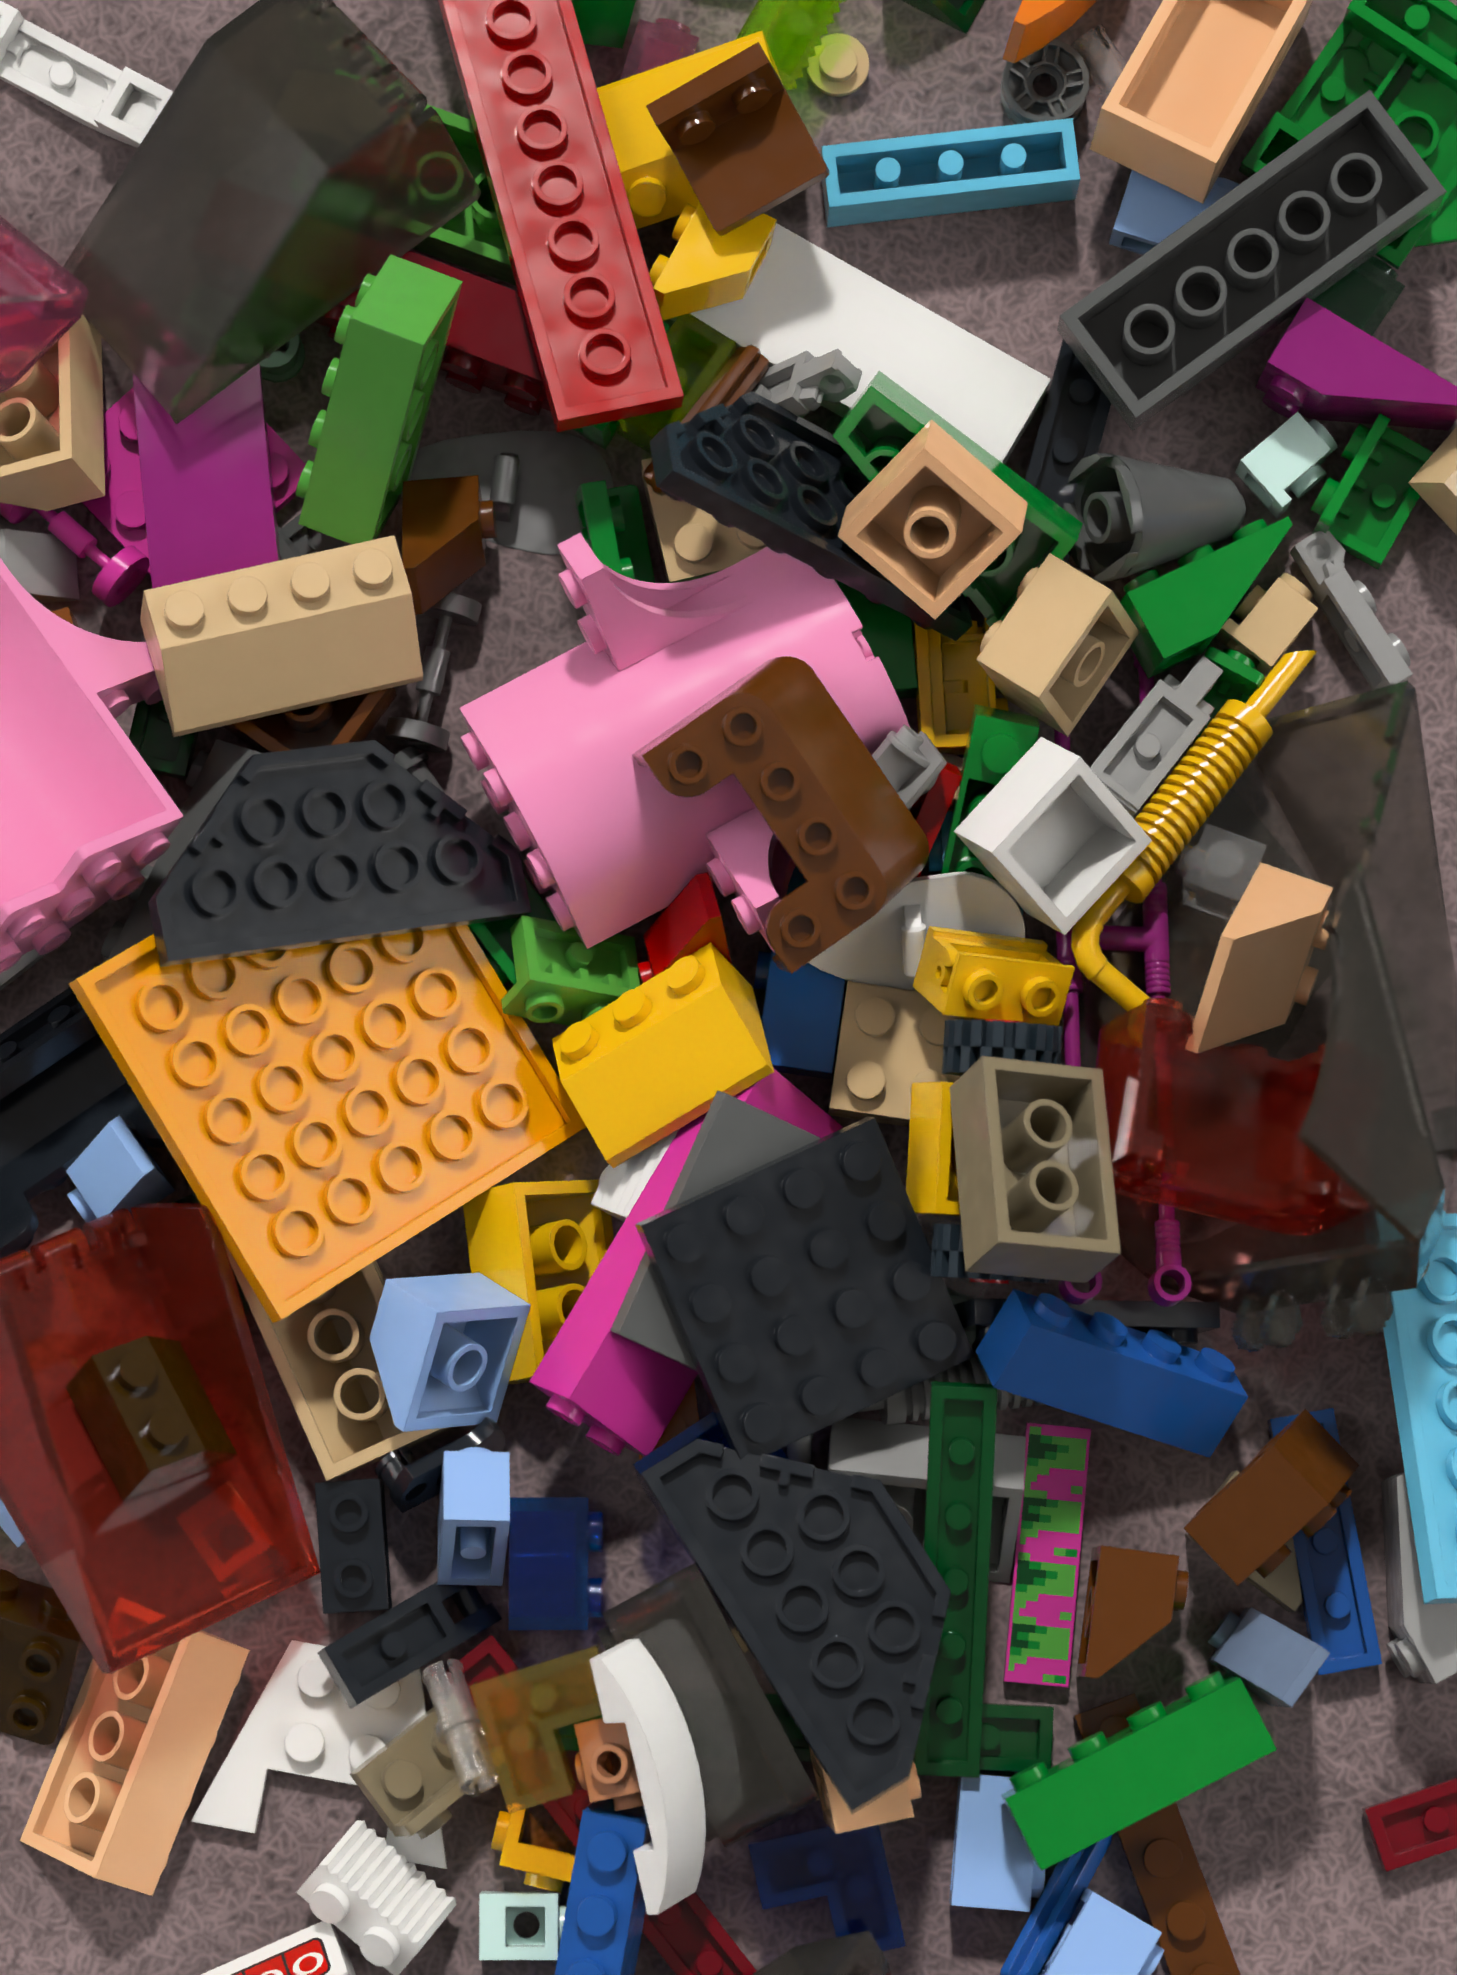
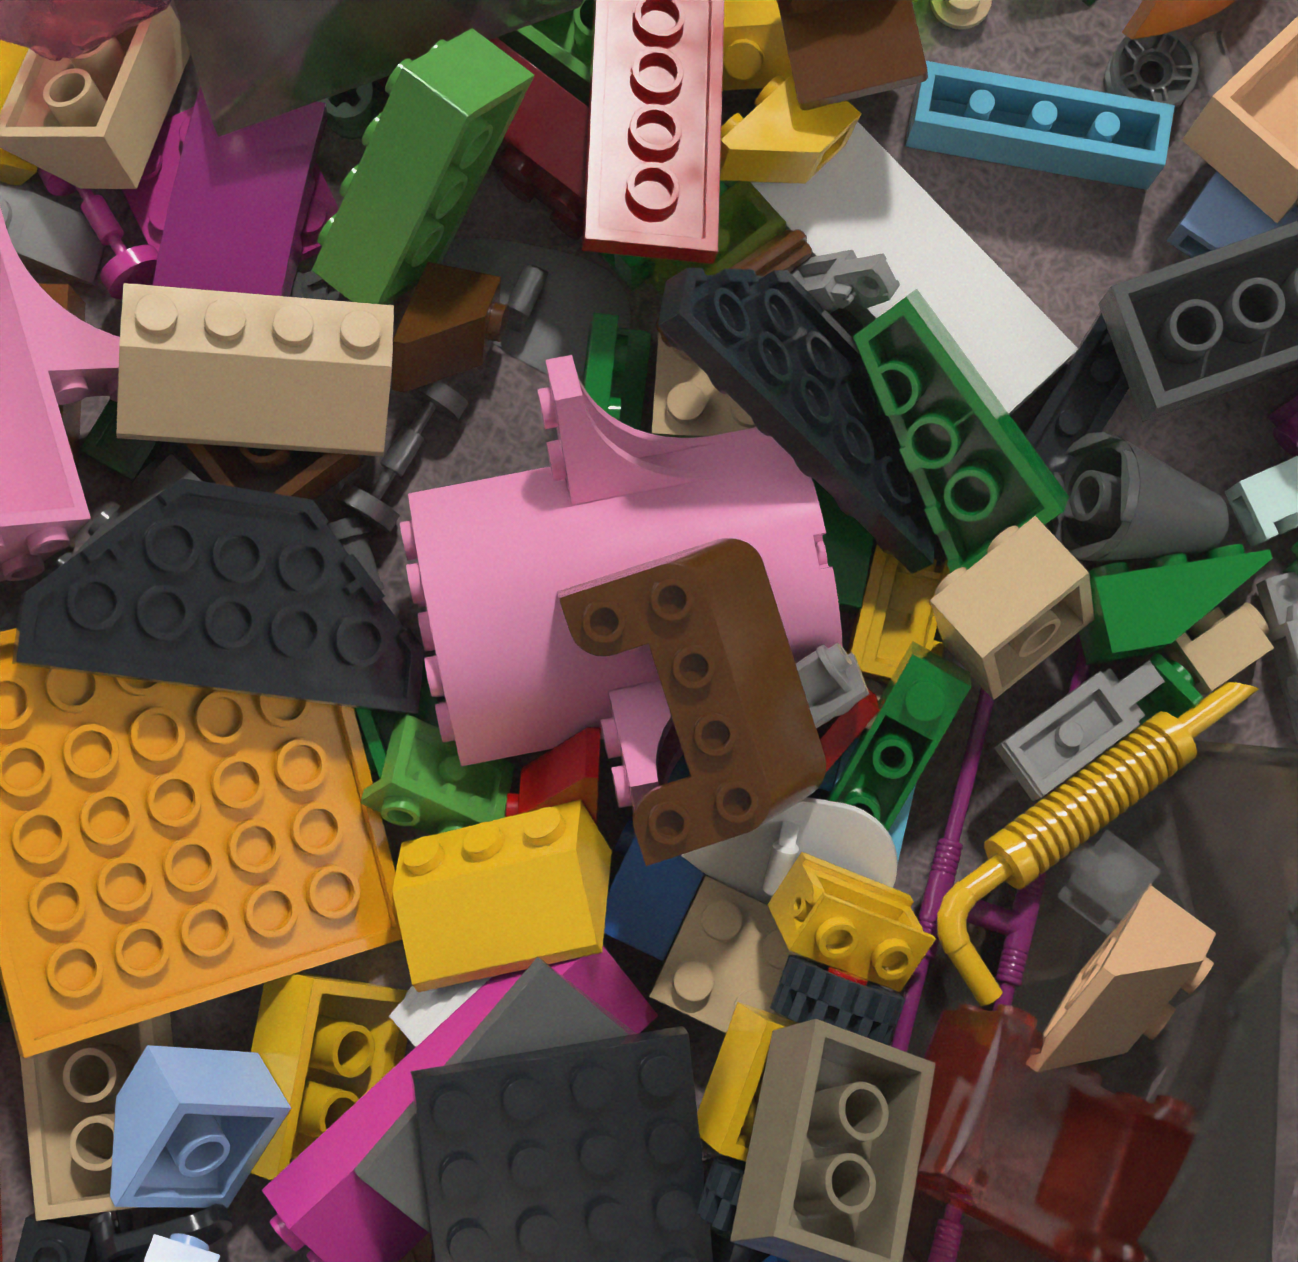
camera: 15 degrees right, 0 degrees up
light nougat brick [838,419,1028,619] -> none
white piece [954,737,1152,935] -> none

